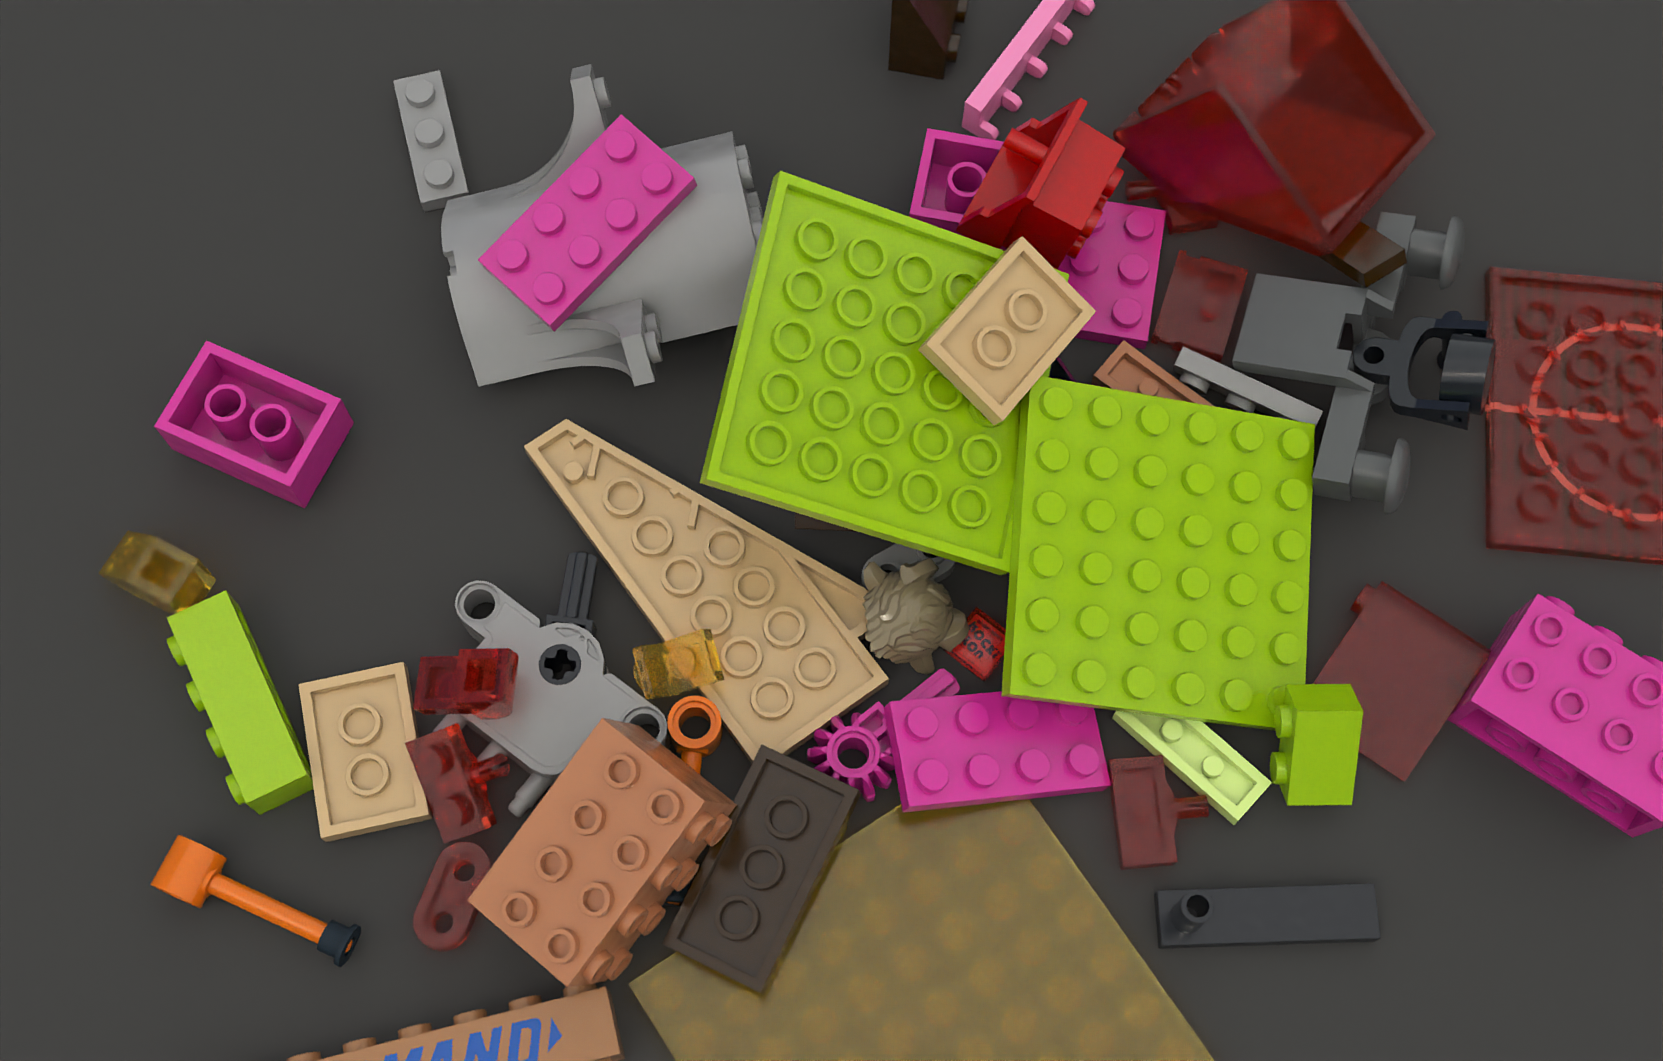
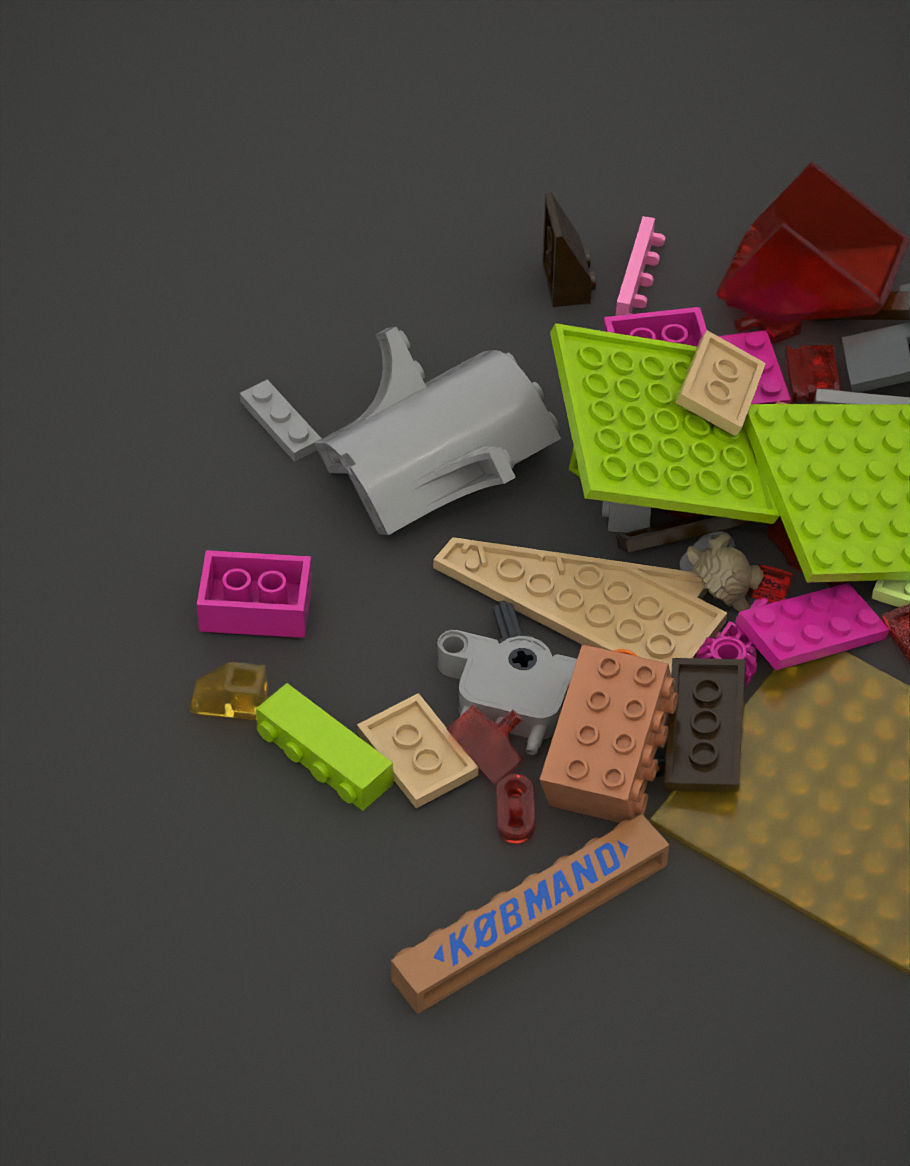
camera: 20 degrees left, 20 degrees down
orange piece [150,835,361,967] -> none
clear red brick [413,648,519,720] -> none
dark pink plate [478,114,697,332] -> none
clear yellow bracket [633,629,724,700] -> none
red piece [955,98,1126,270] -> none

